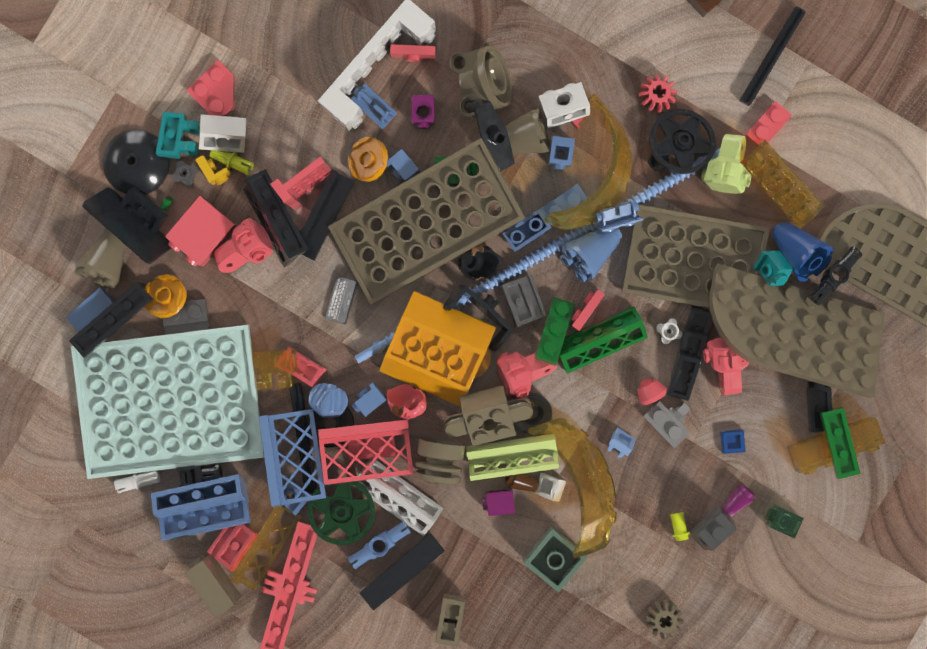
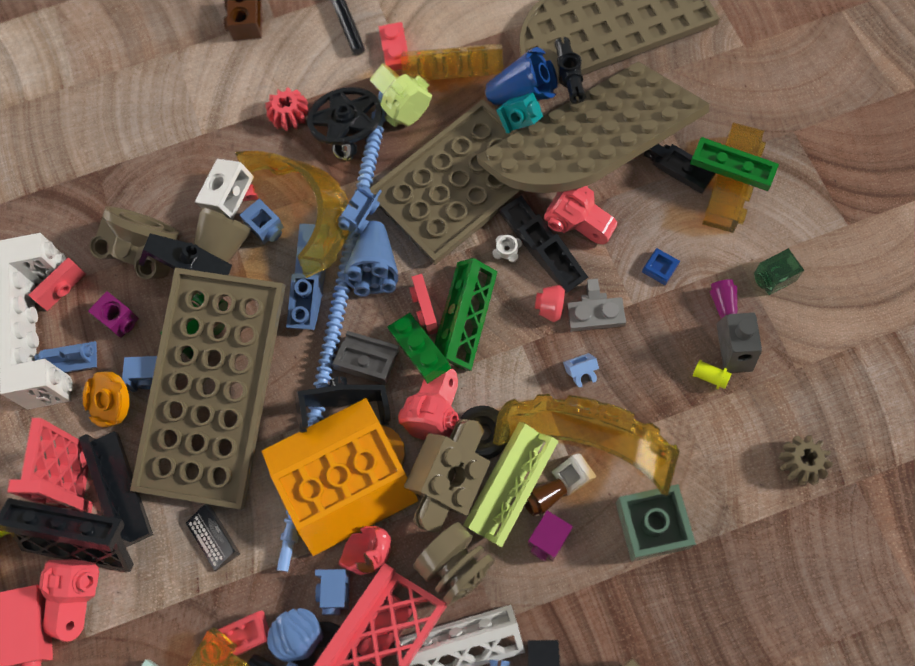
camera: 45 degrees left, 20 degrees down
black hair [458,244,503,281] -> none

